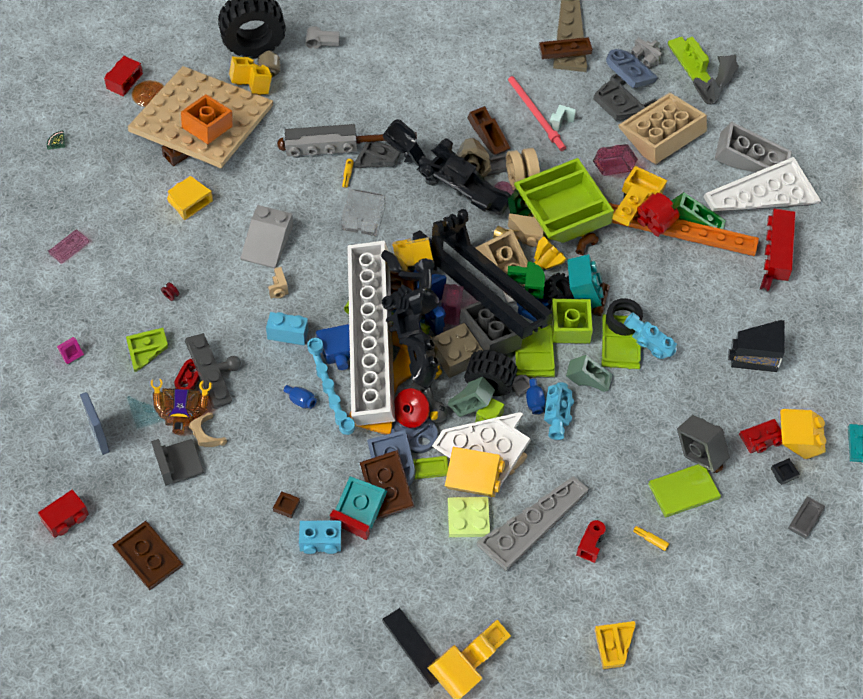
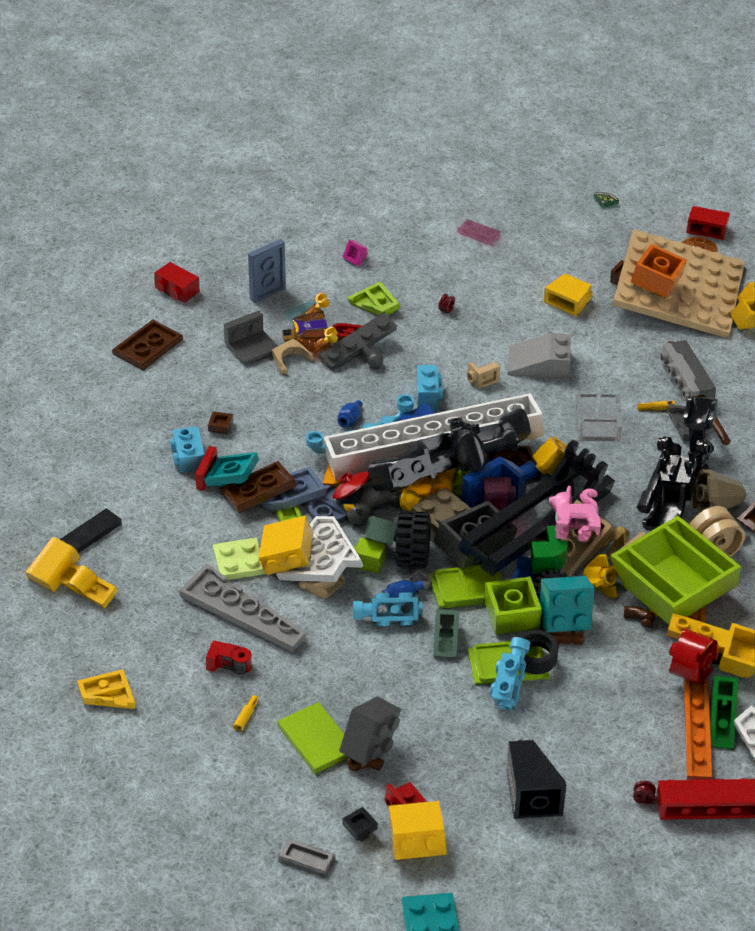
camera: 80 degrees right, 15 degrees down
none -> bright pink animal [549,486,601,542]

